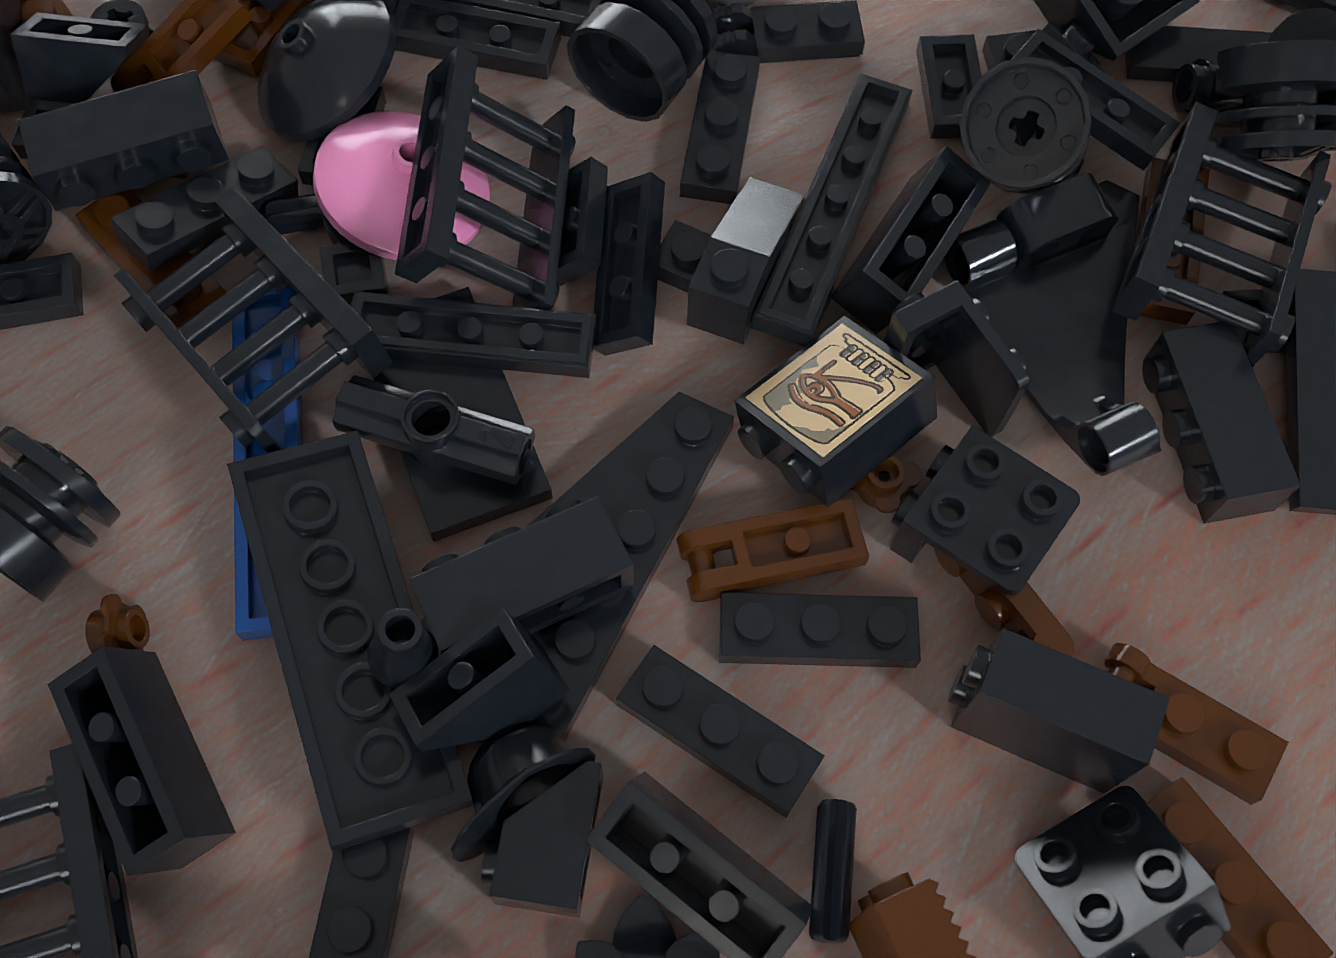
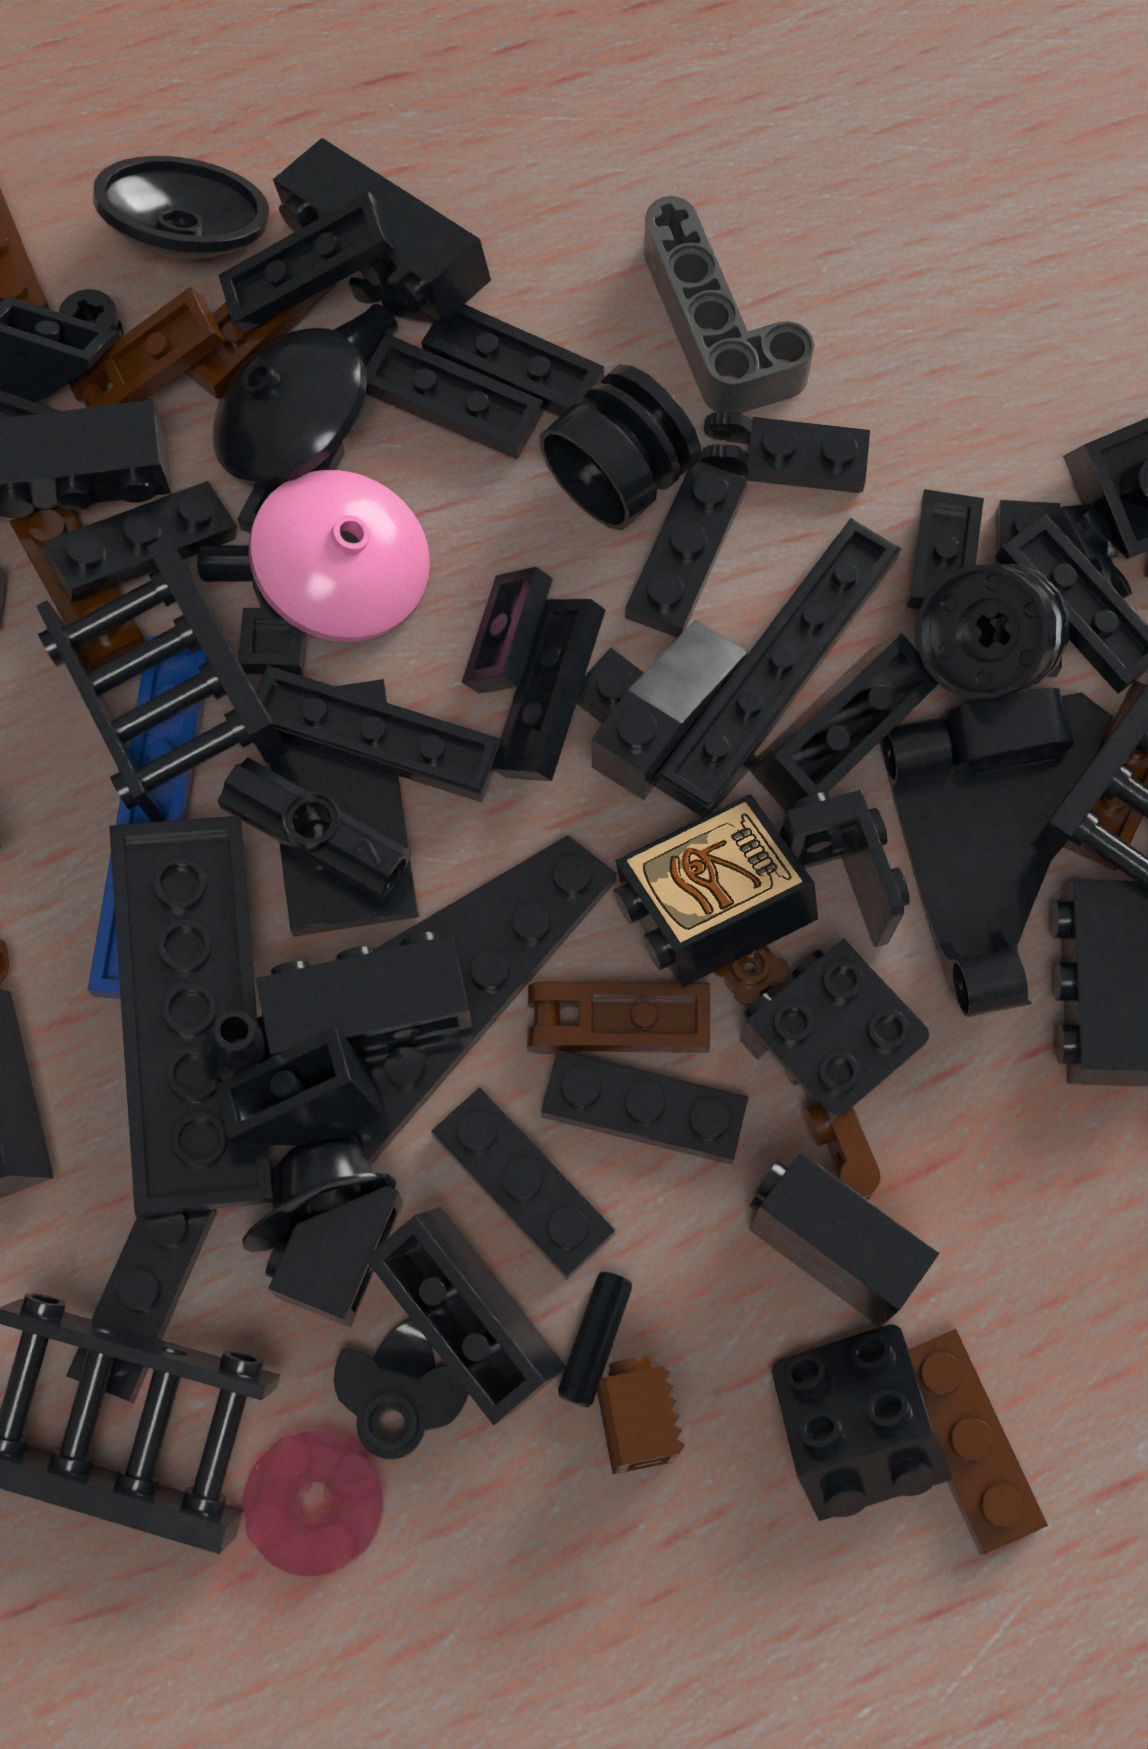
camera: 15 degrees right, 5 degrees up
black fence [395,45,576,310] -> none
reddish brown plate [1104,643,1289,805] -> none

